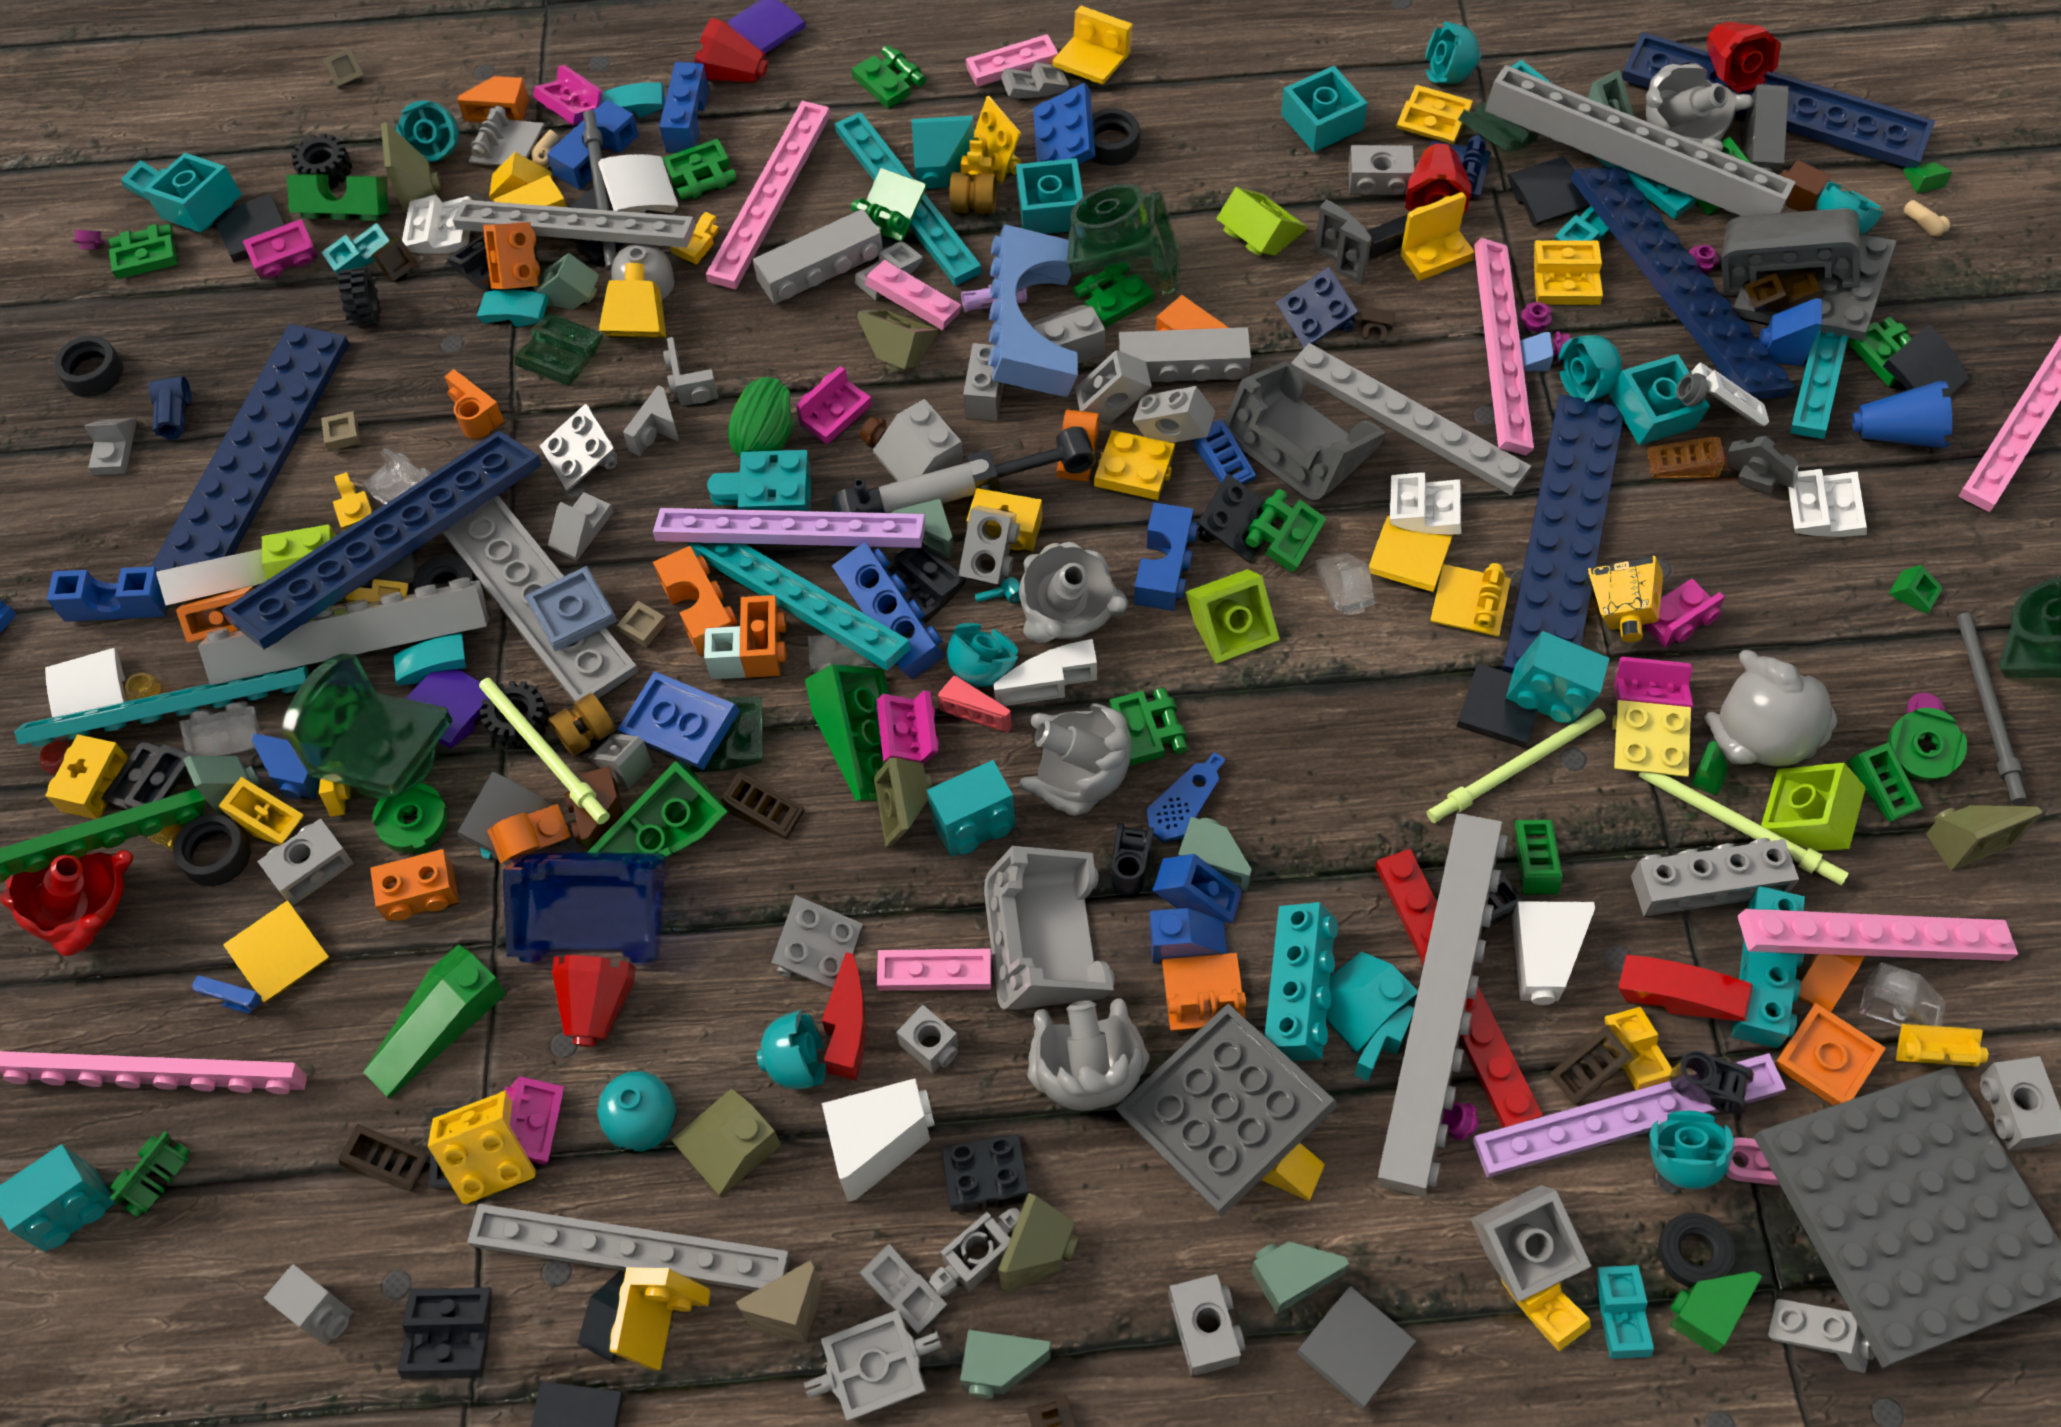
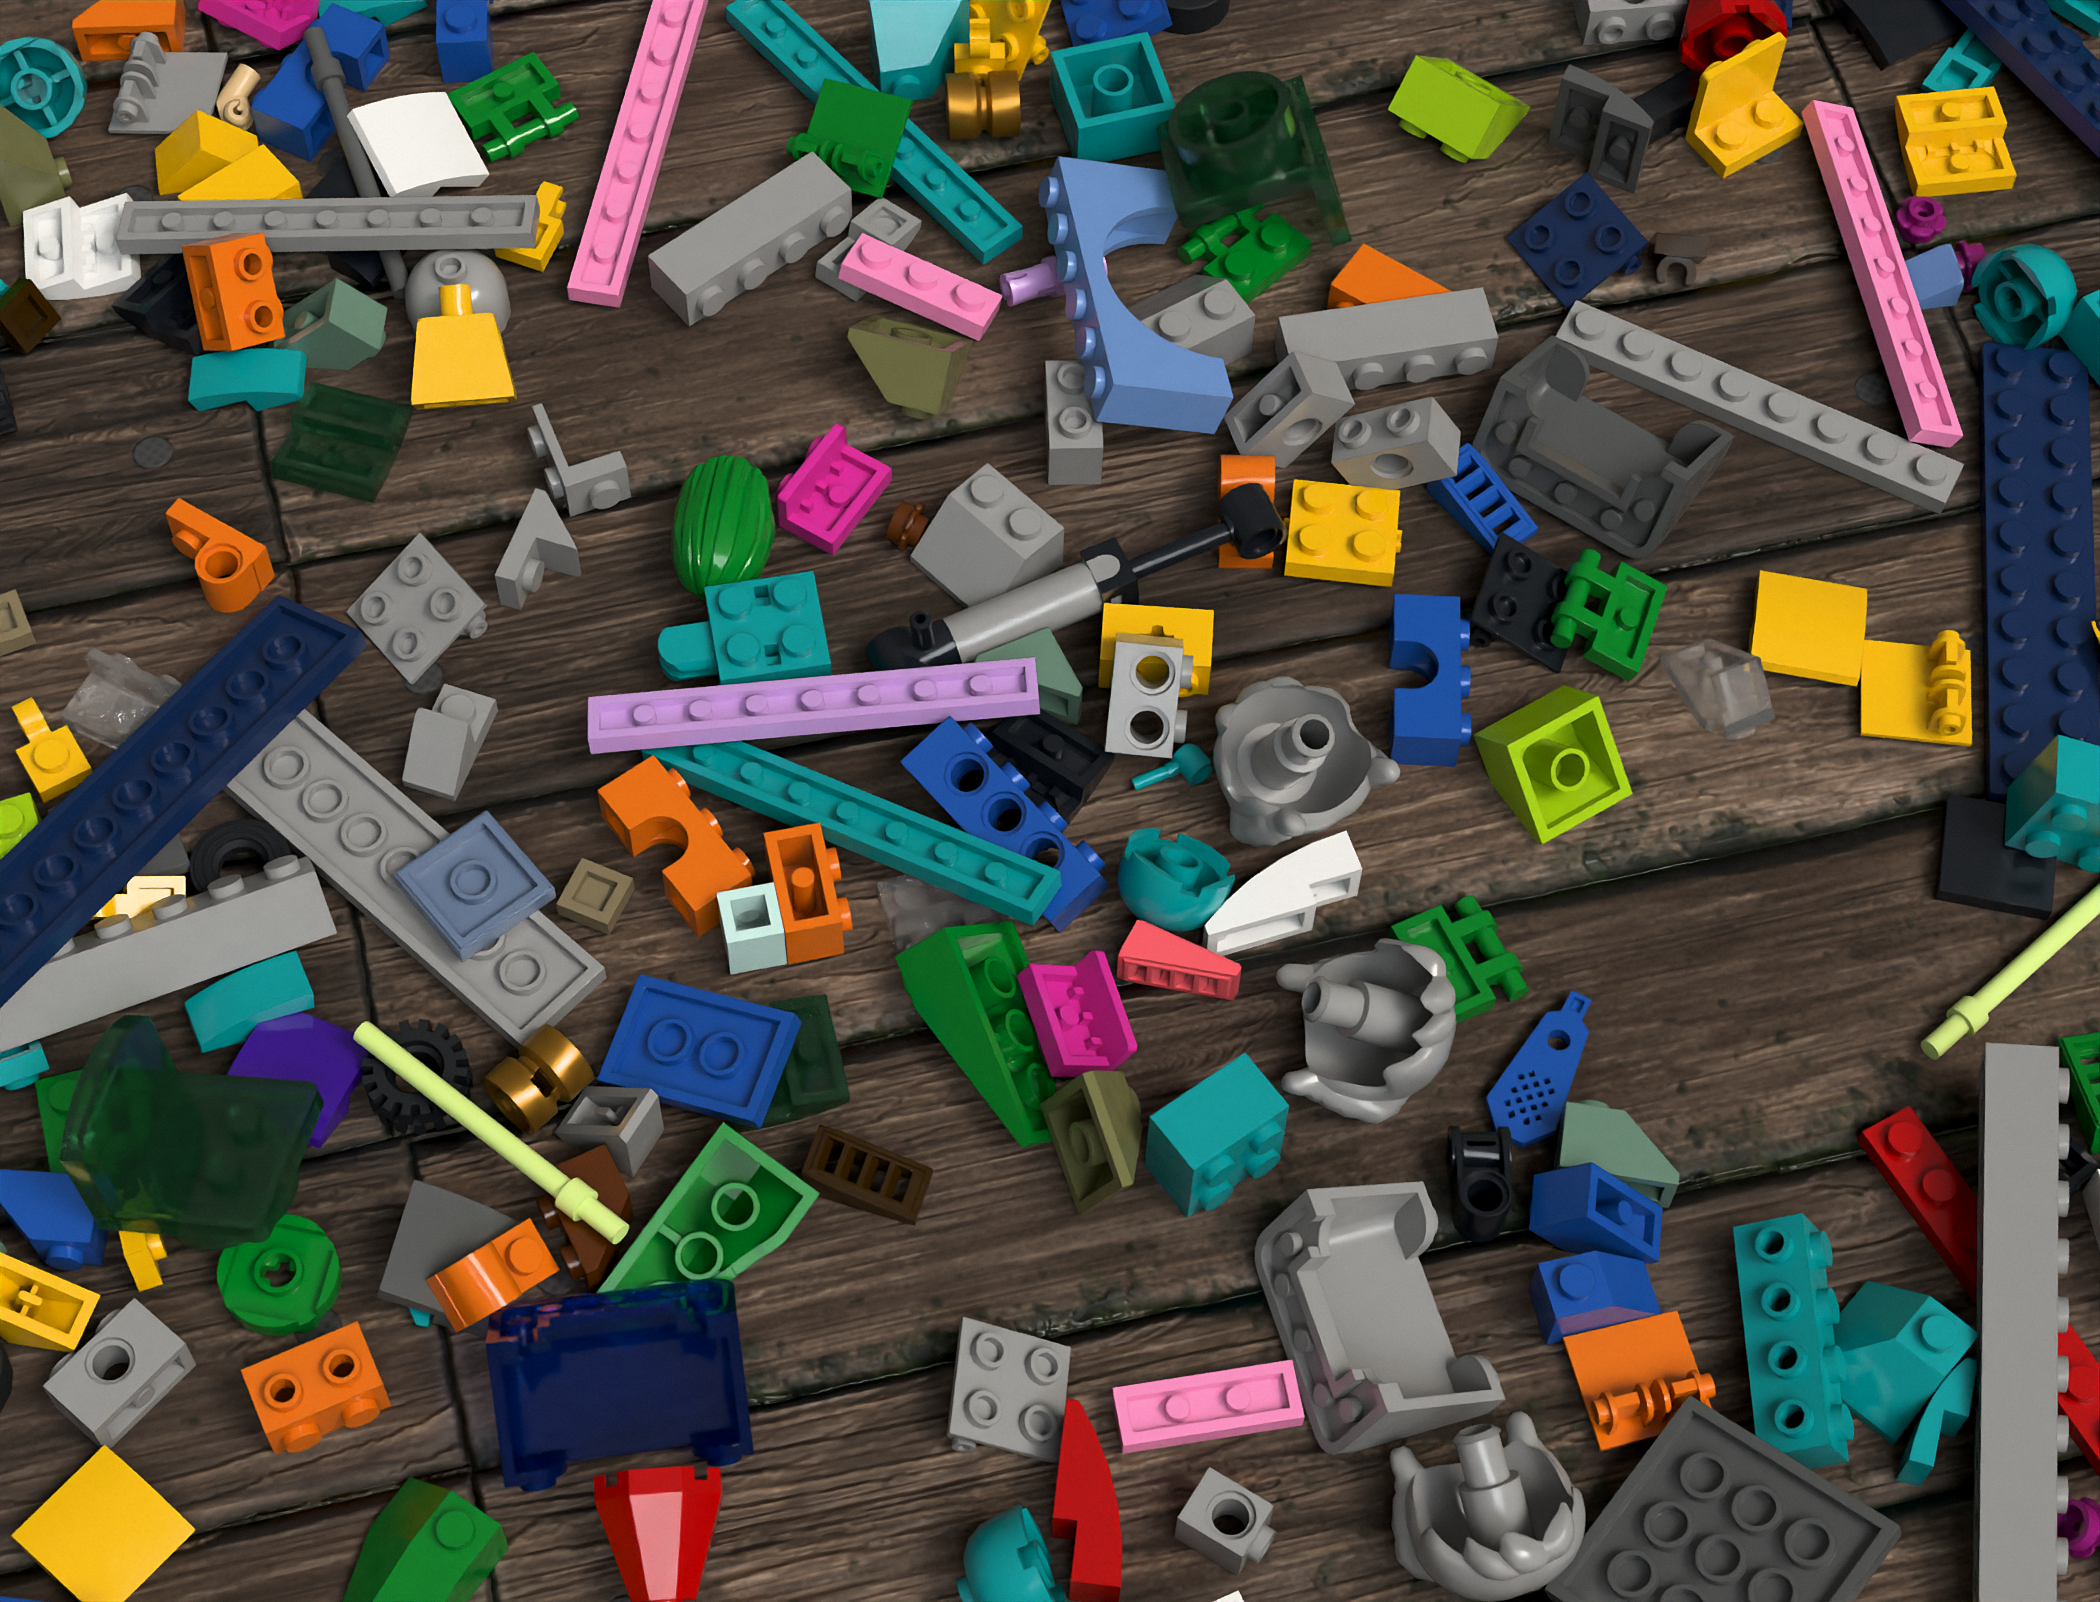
camera: 15 degrees left, 0 degrees up
white slope [1390,472,1462,535] -> none

